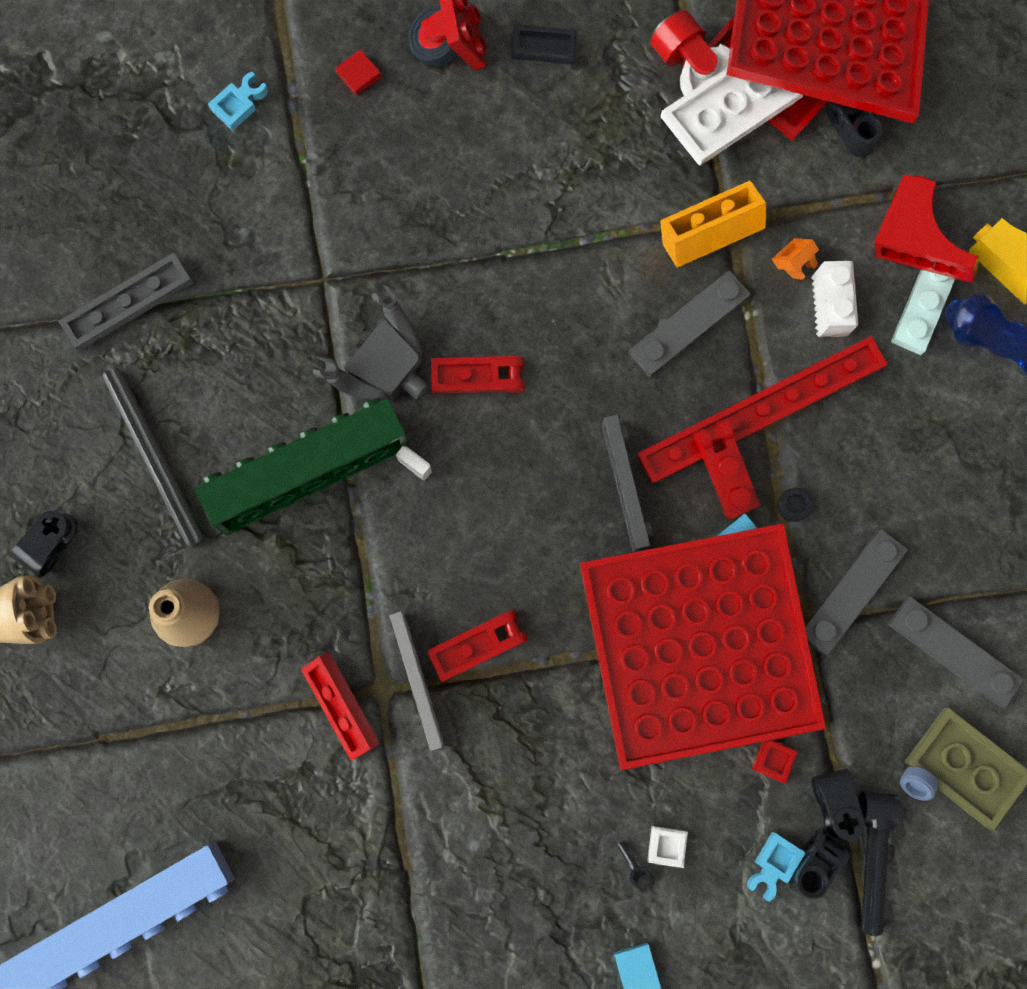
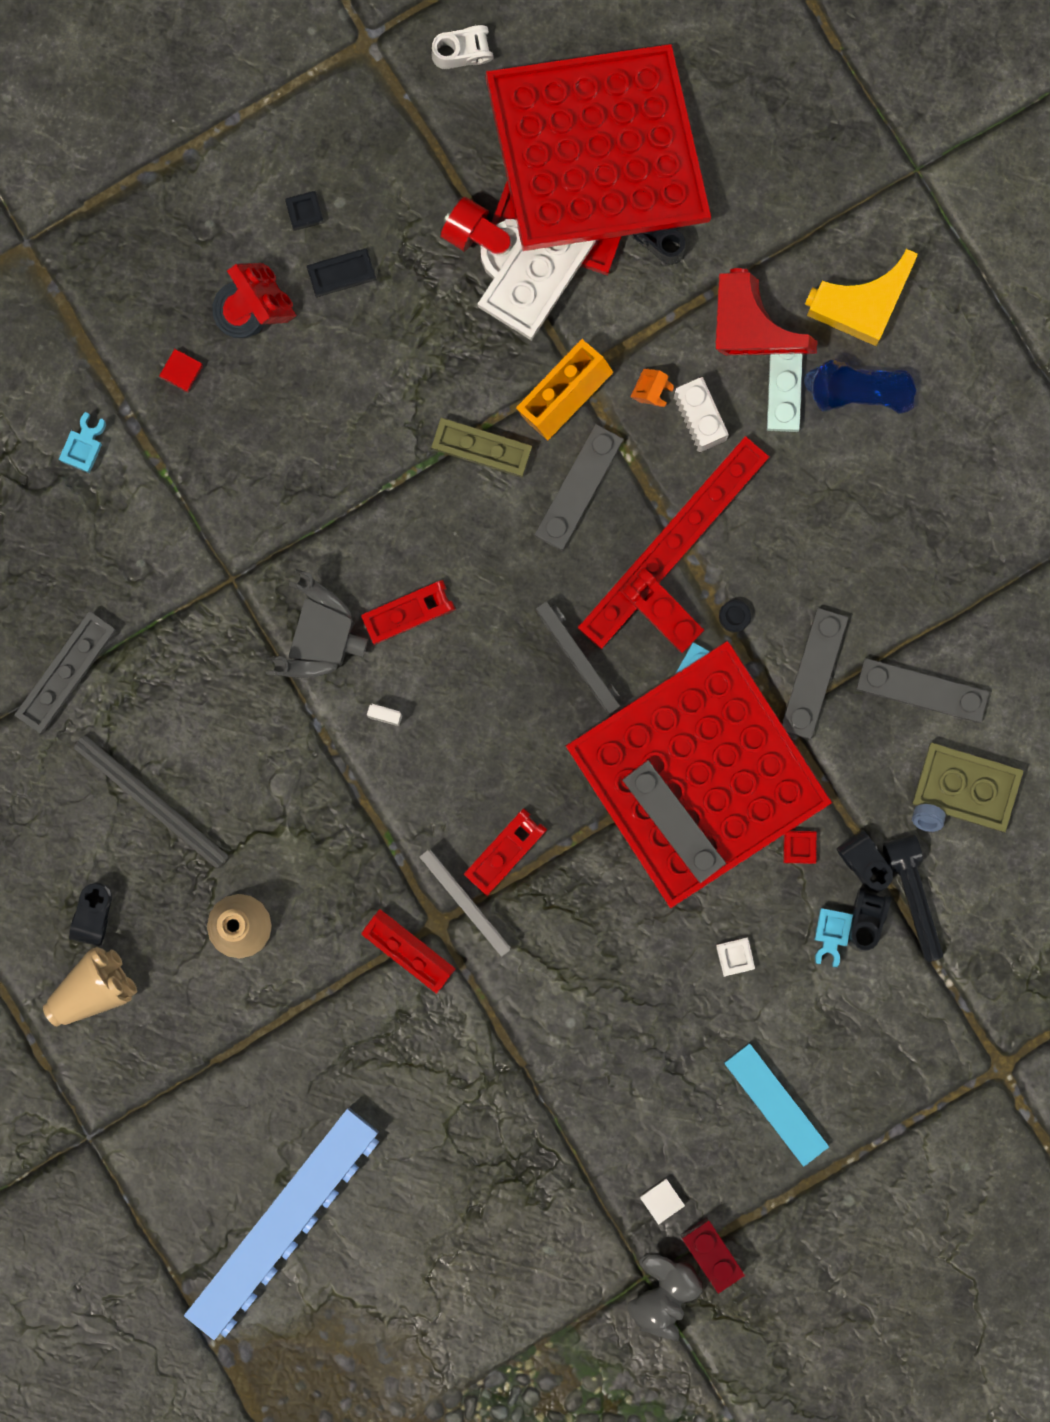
camera: 15 degrees left, 5 degrees up
dark green brick [195,398,410,535] -> none
black hand [617,841,655,892] -> none
none -> olive plate [431,418,532,478]
none -> dark grey plate [621,760,726,883]

